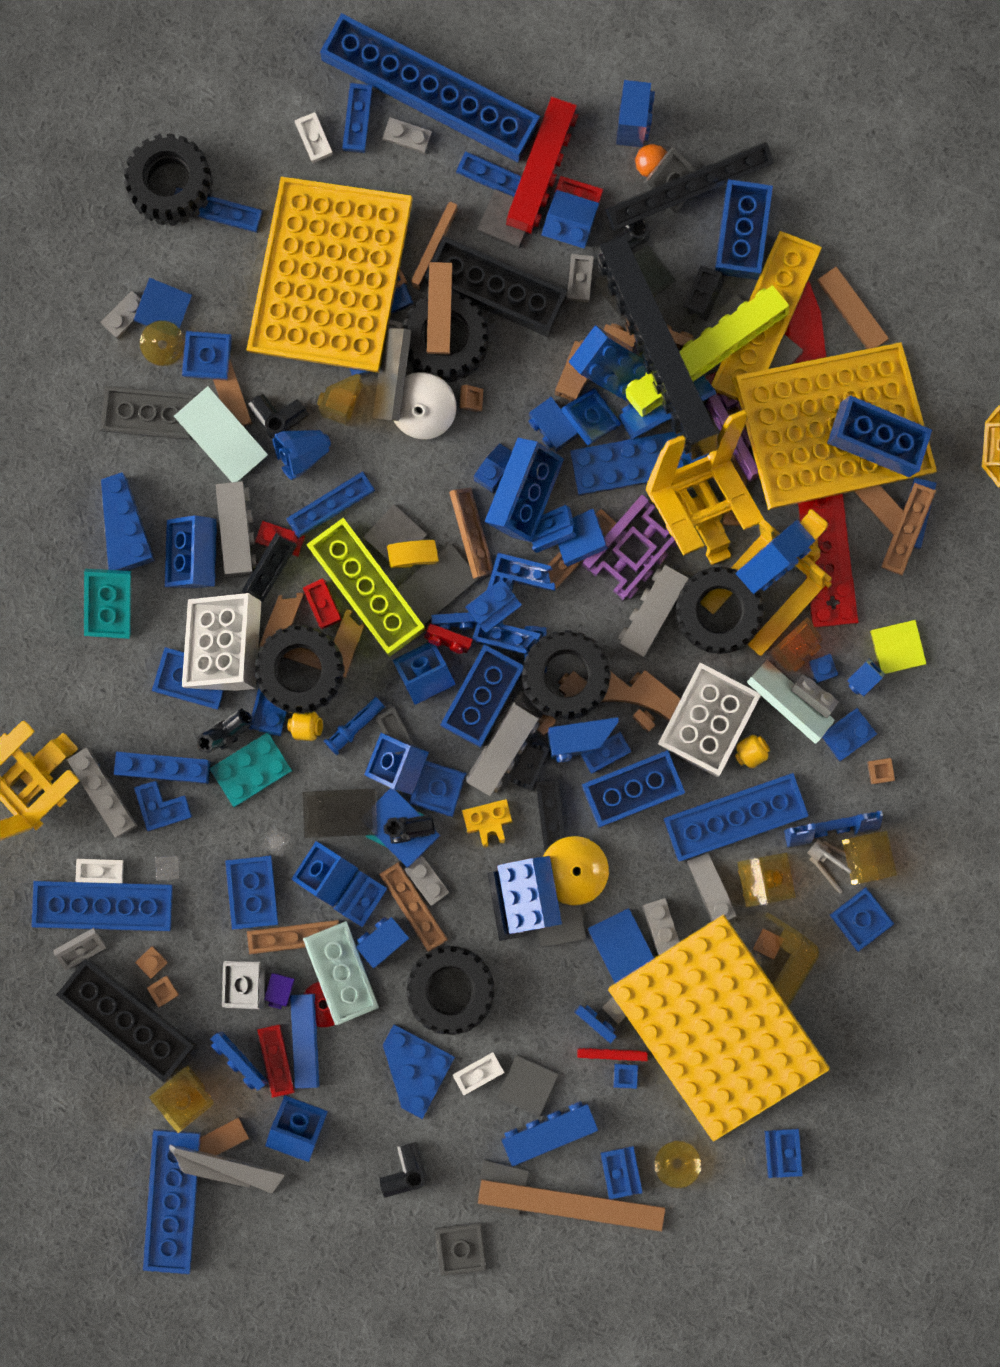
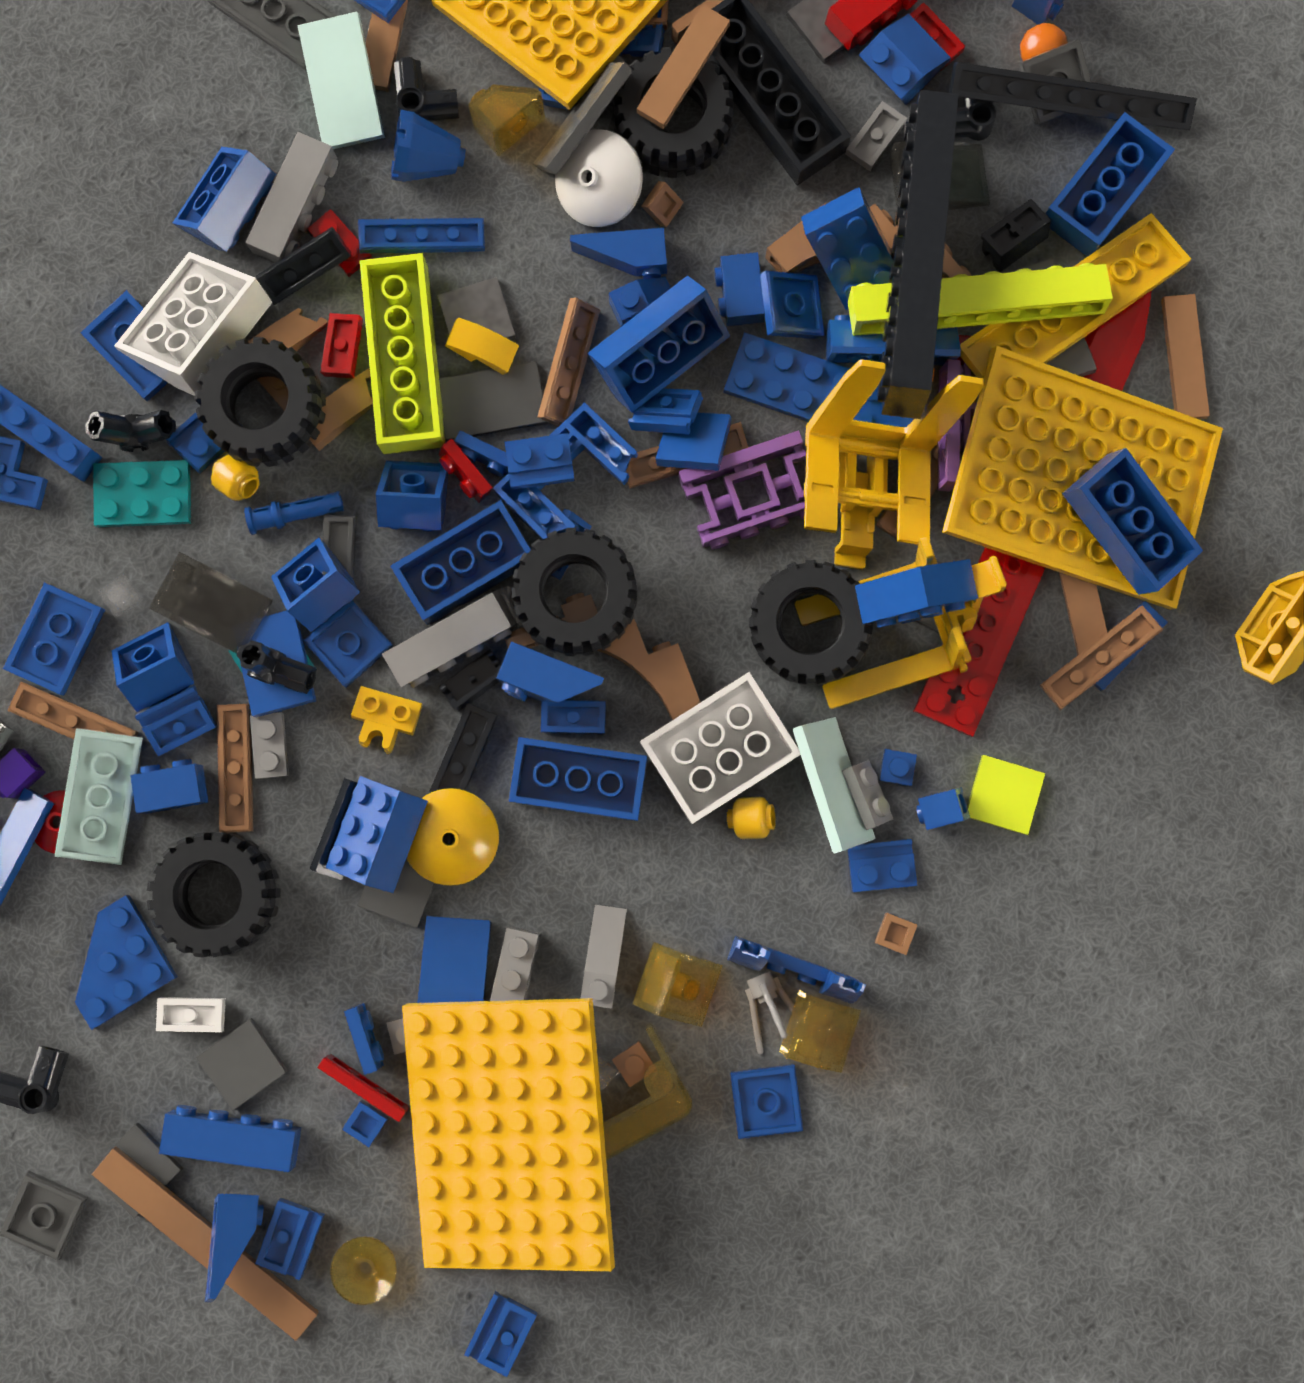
camera: 35 degrees right, 0 degrees up
teal plate [84,568,131,639] -> none
blue wedge [101,472,155,571] -> none
light grey brick [618,565,689,659] -> none
medium nougat plate [632,709,656,733] -> none
blue plate [663,773,809,862] -> none
clear orange slope [769,617,823,673] -> none
none -> blue slope [205,1194,264,1302]
none -> blue slope [570,228,667,279]

